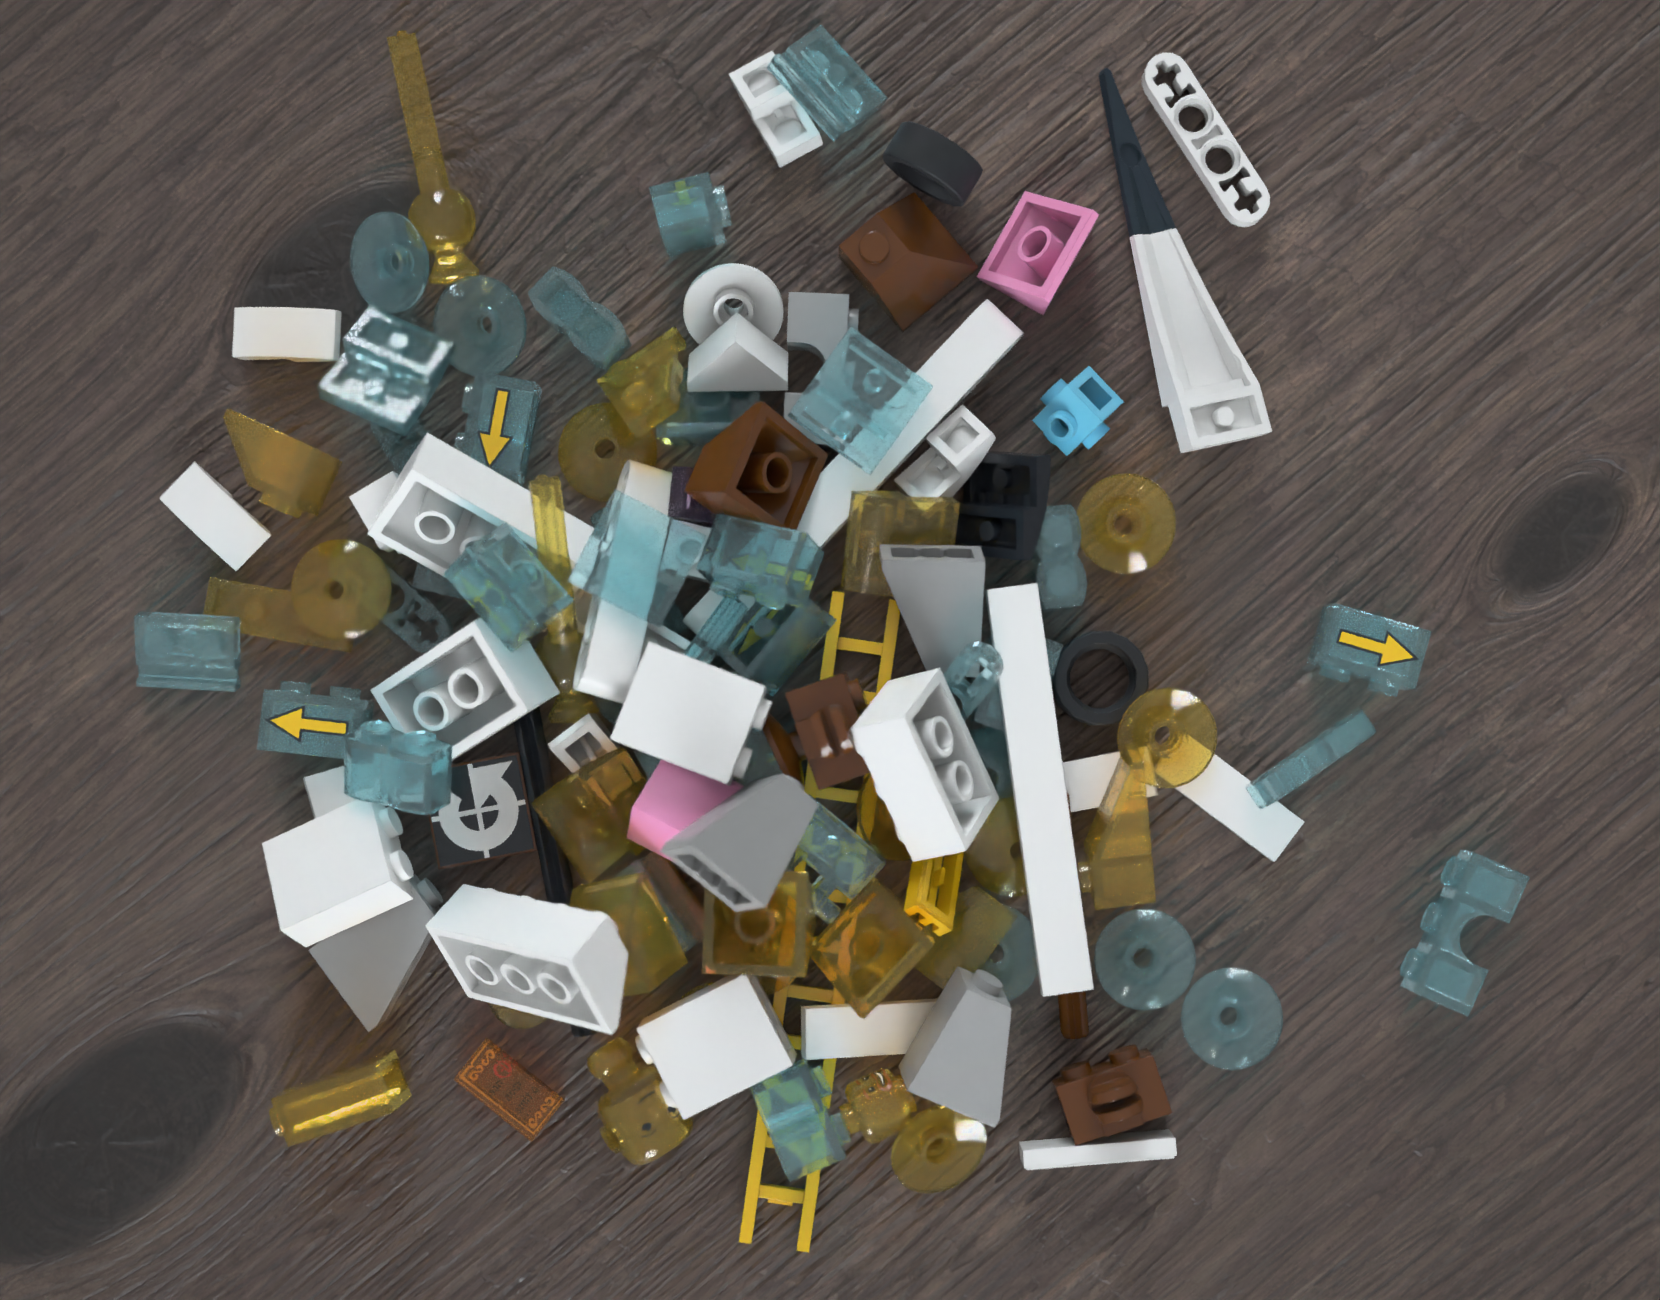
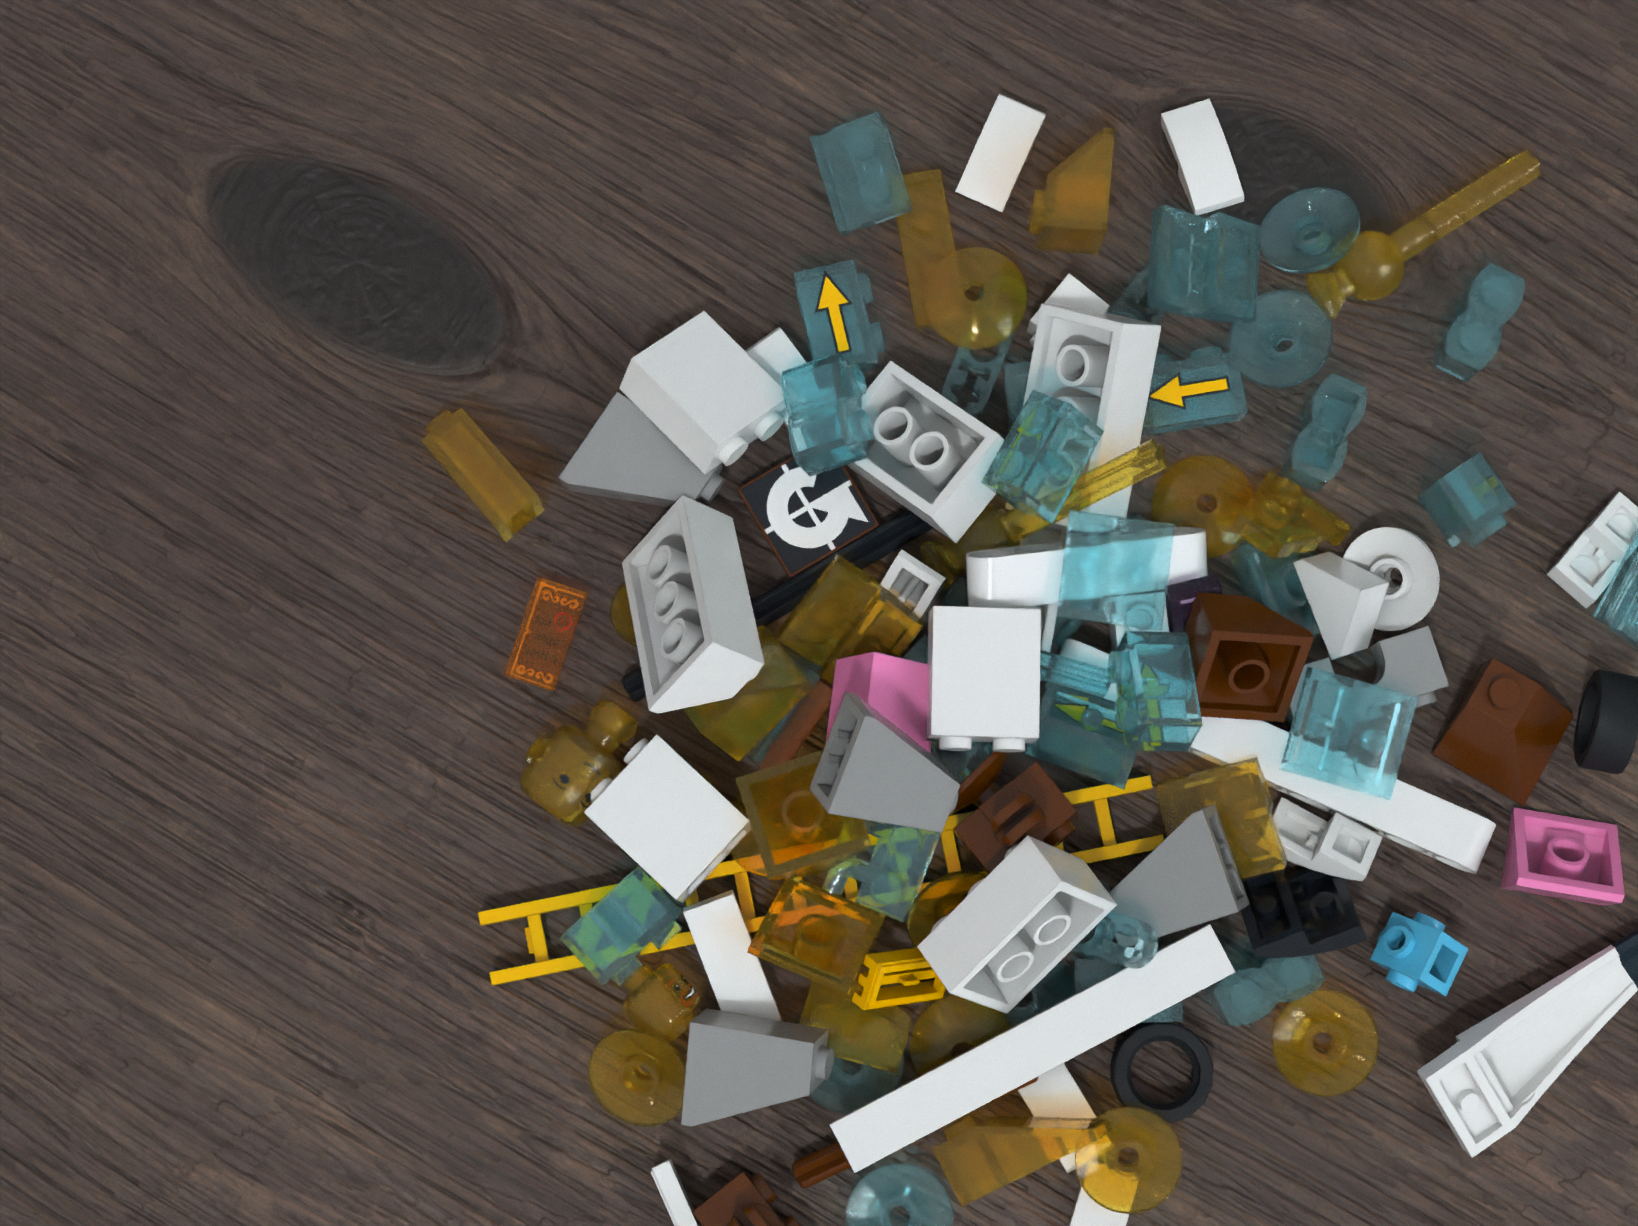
camera: 60 degrees right, 5 degrees down
none -> clear light blue brick [1434,263,1525,382]

